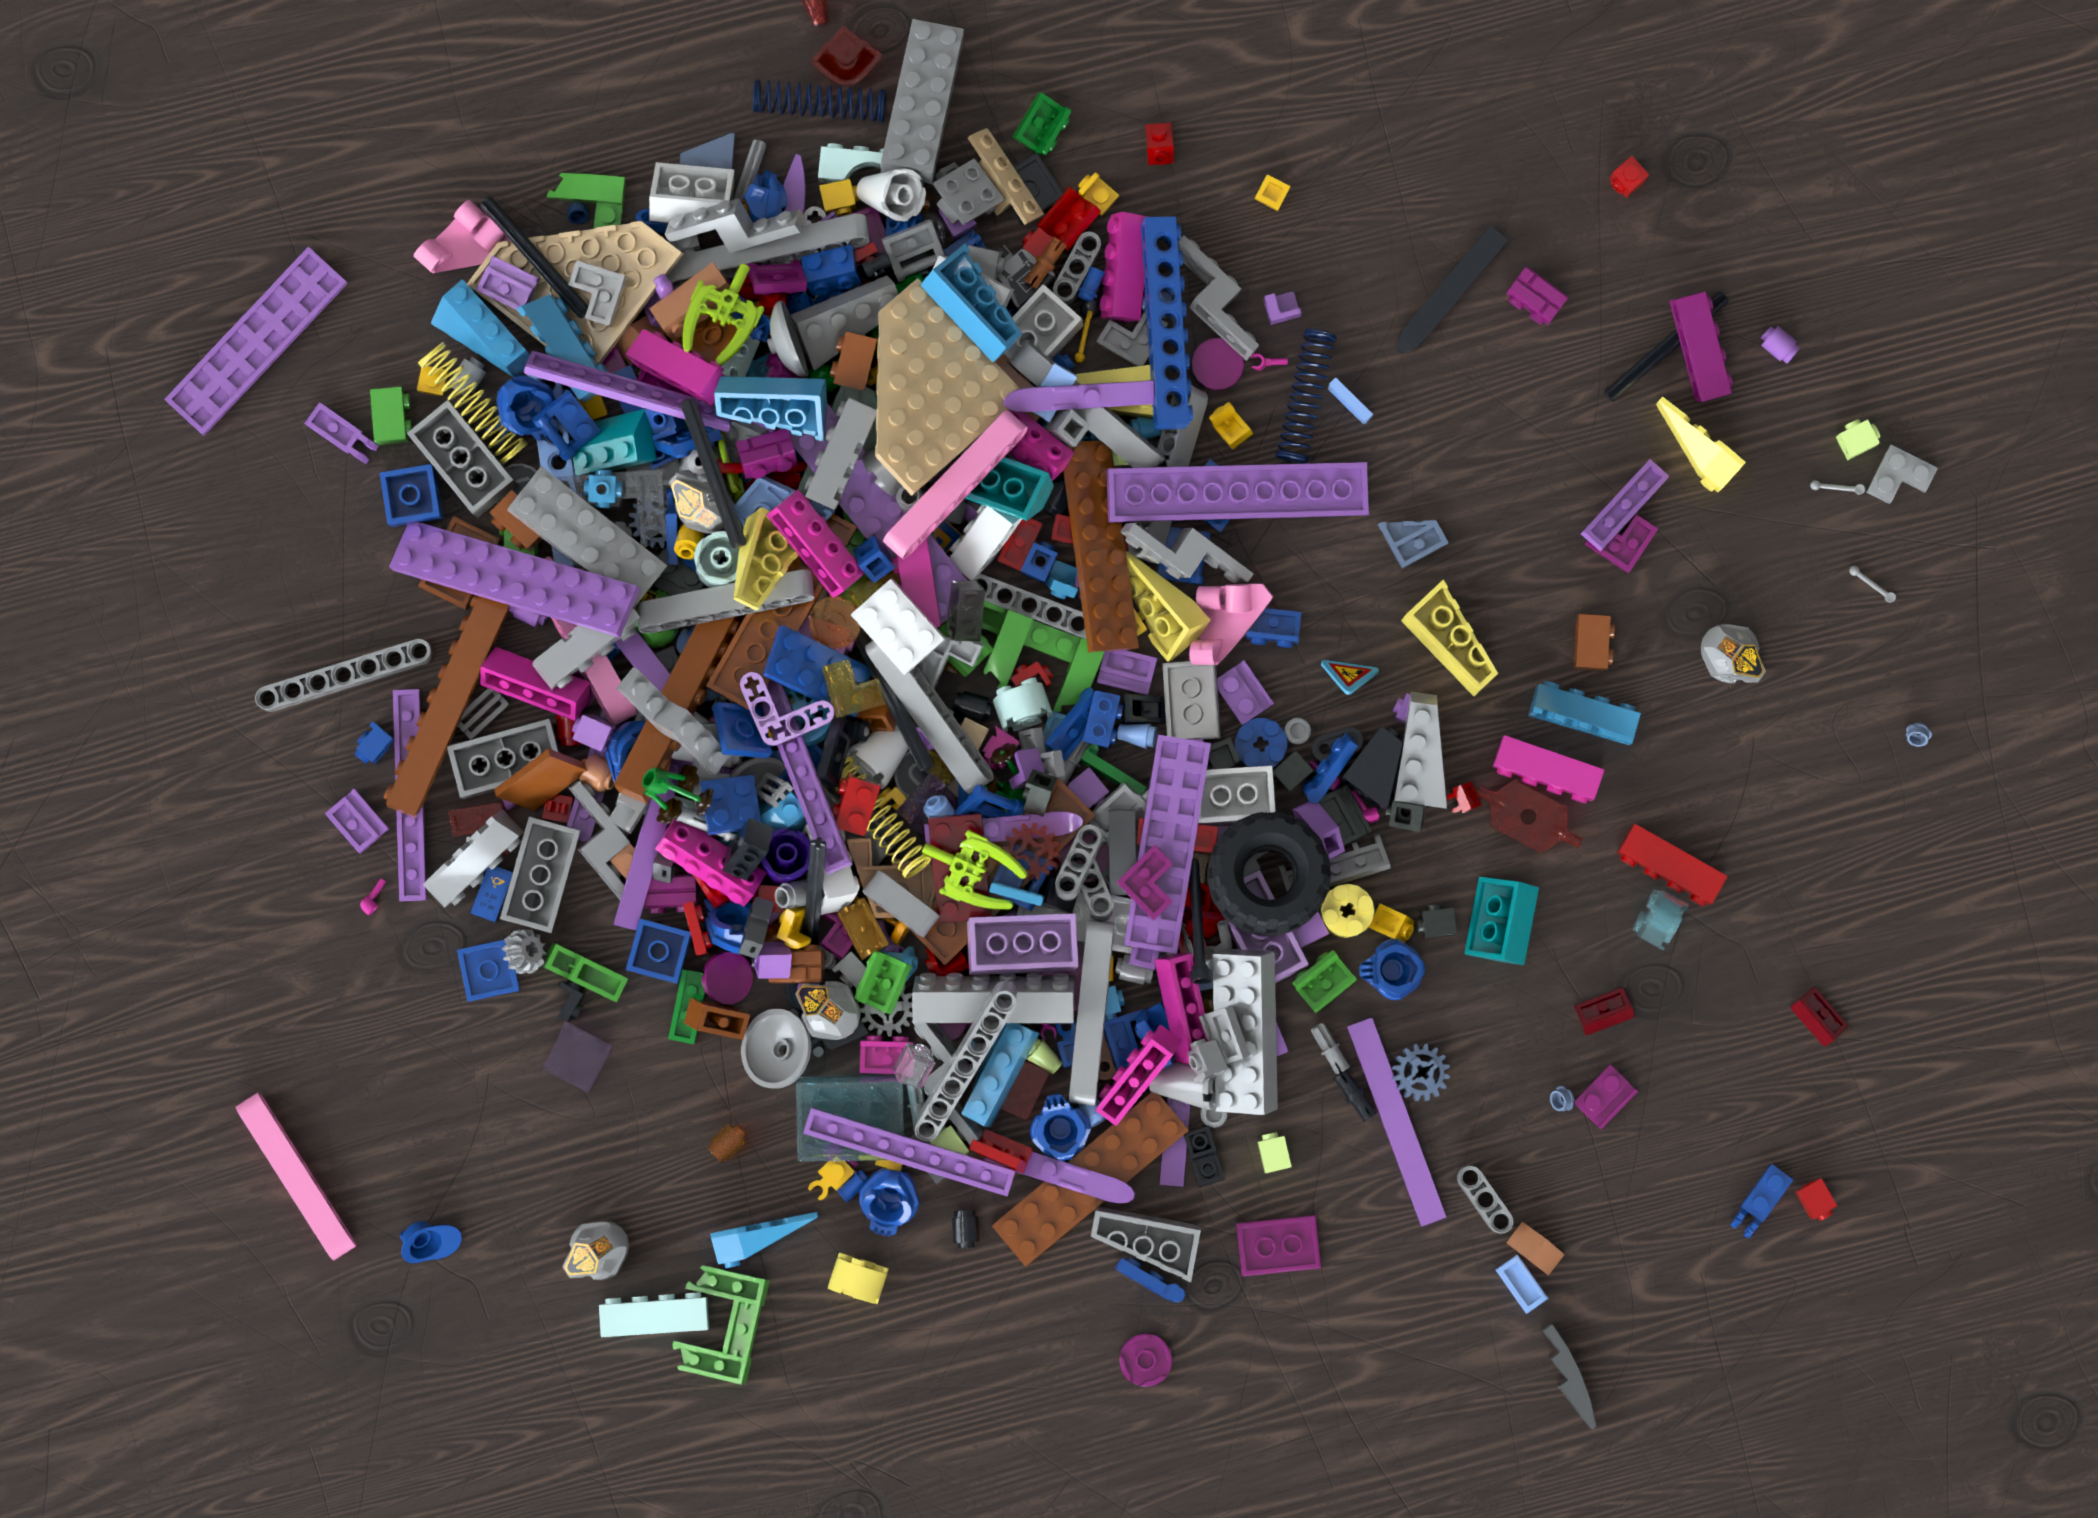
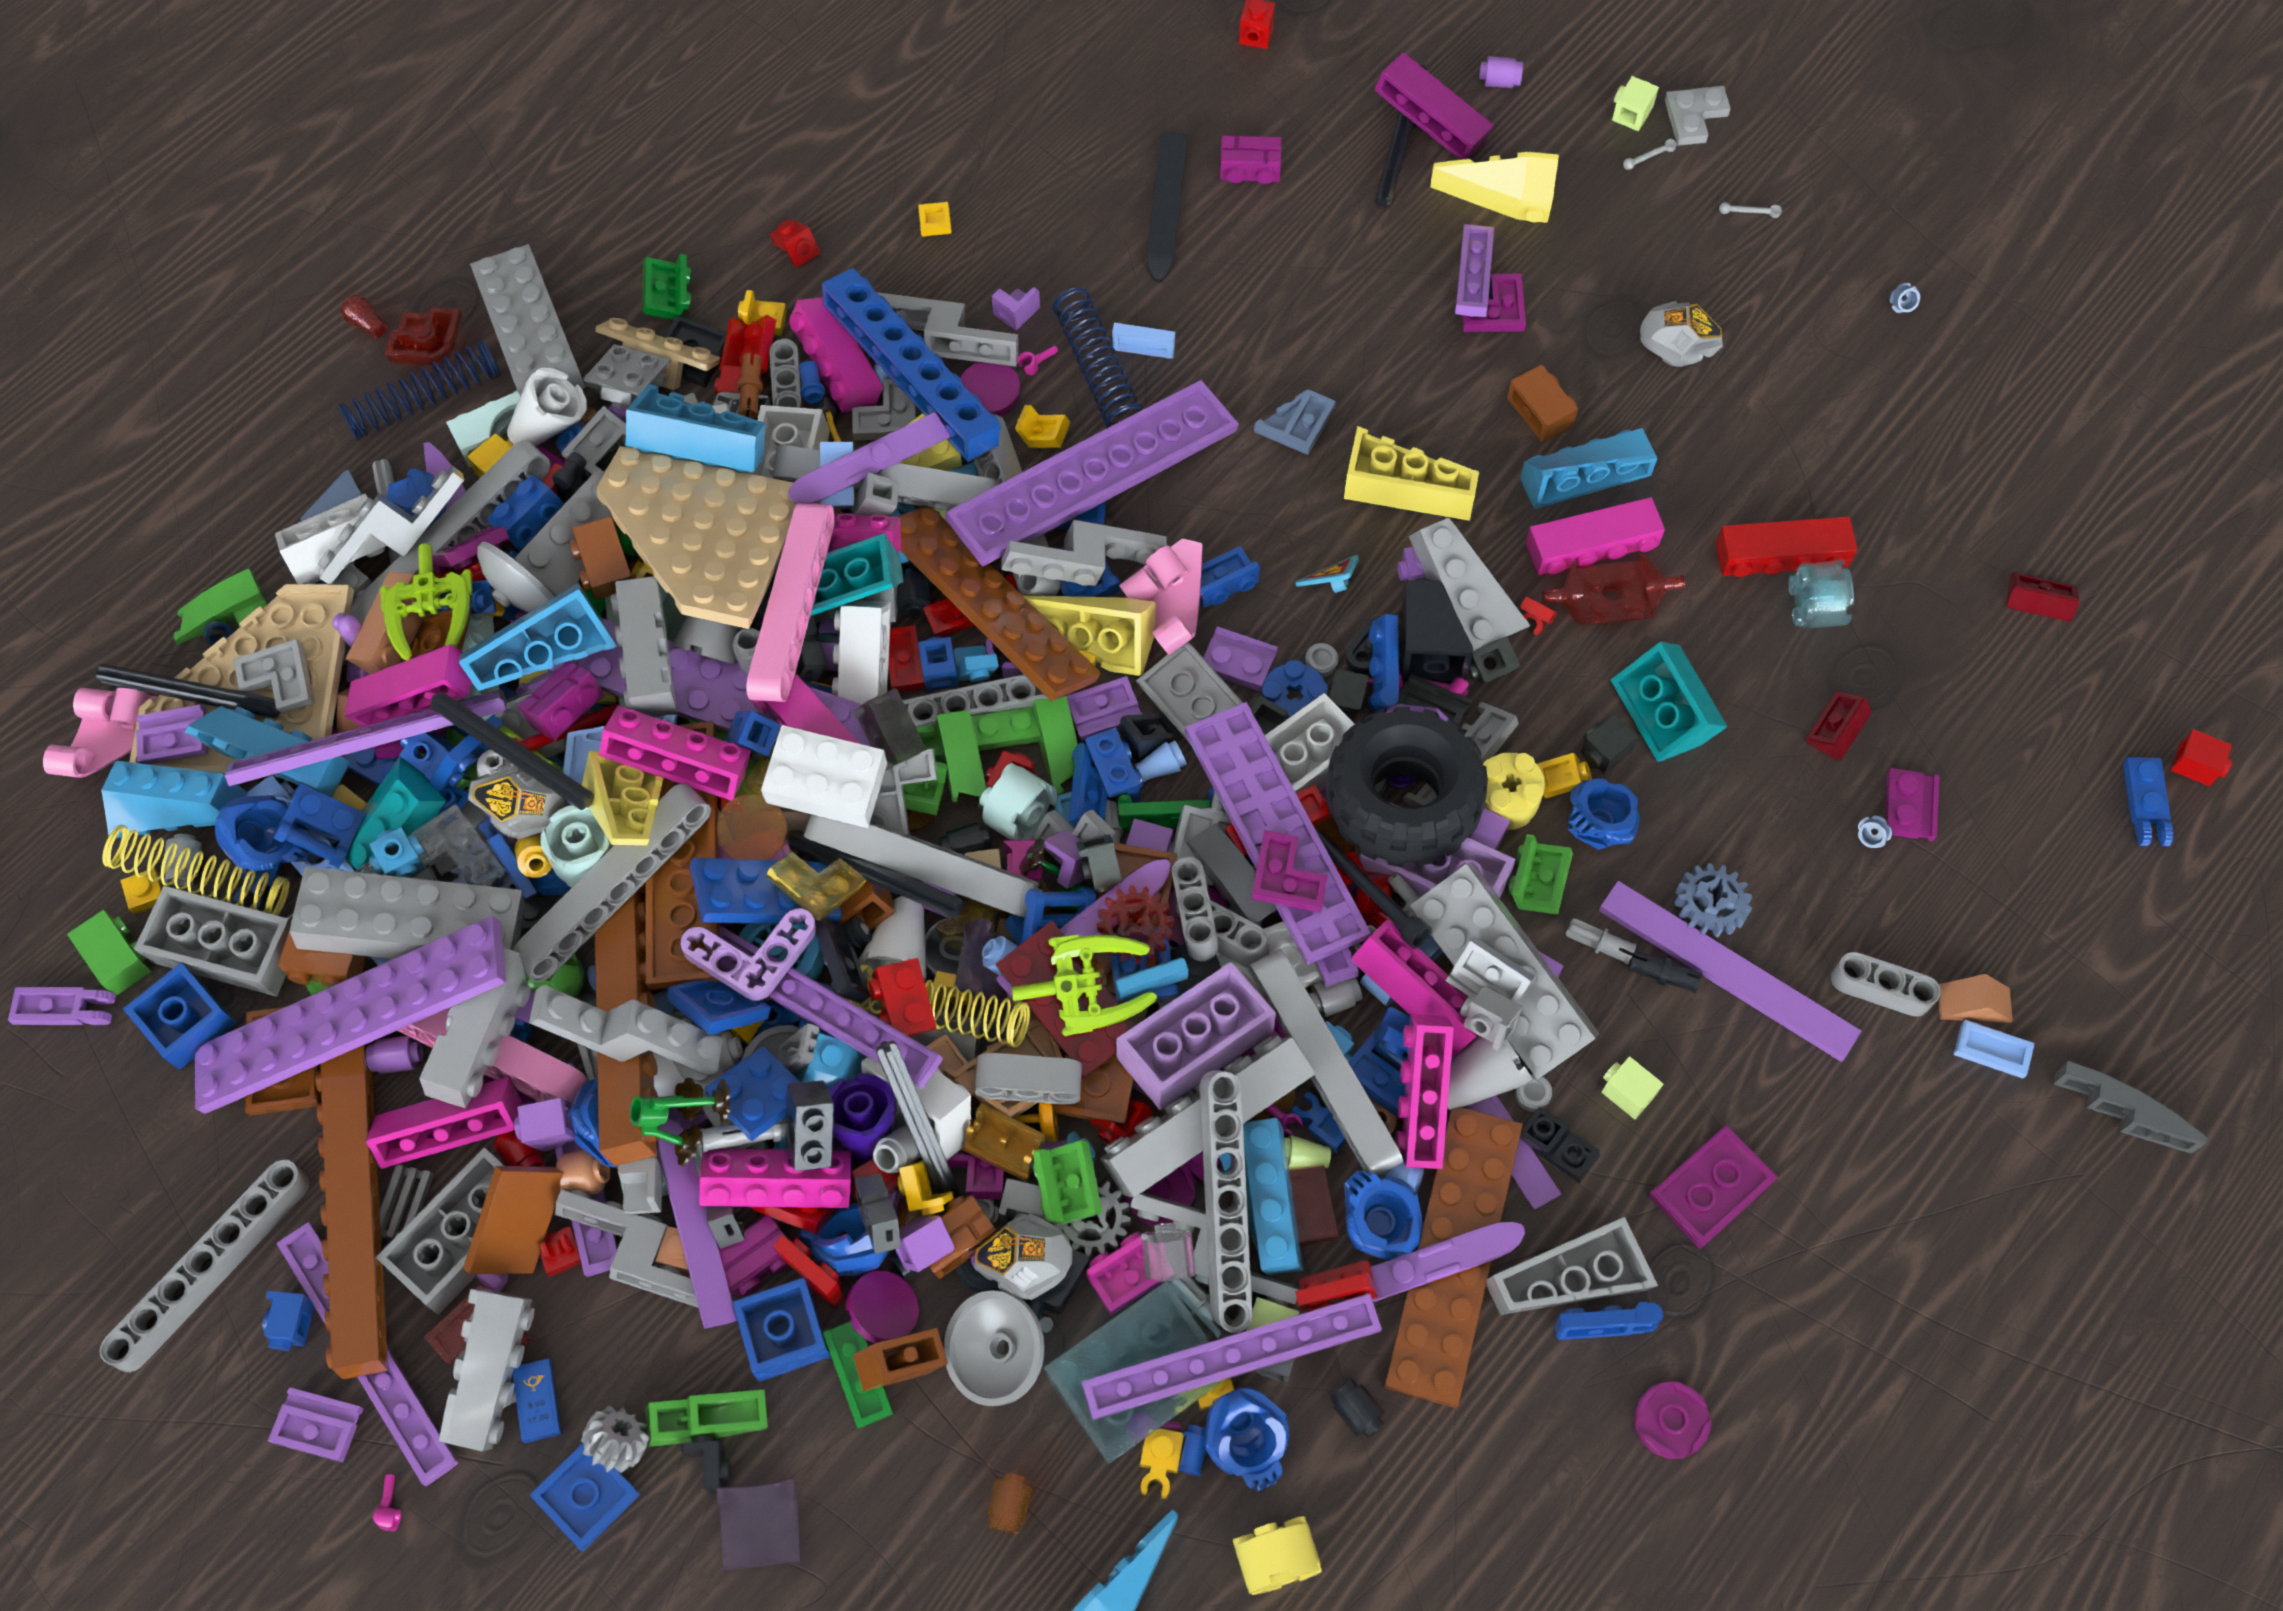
camera: 35 degrees left, 20 degrees down
light grey slope [500,817,580,933] -> none

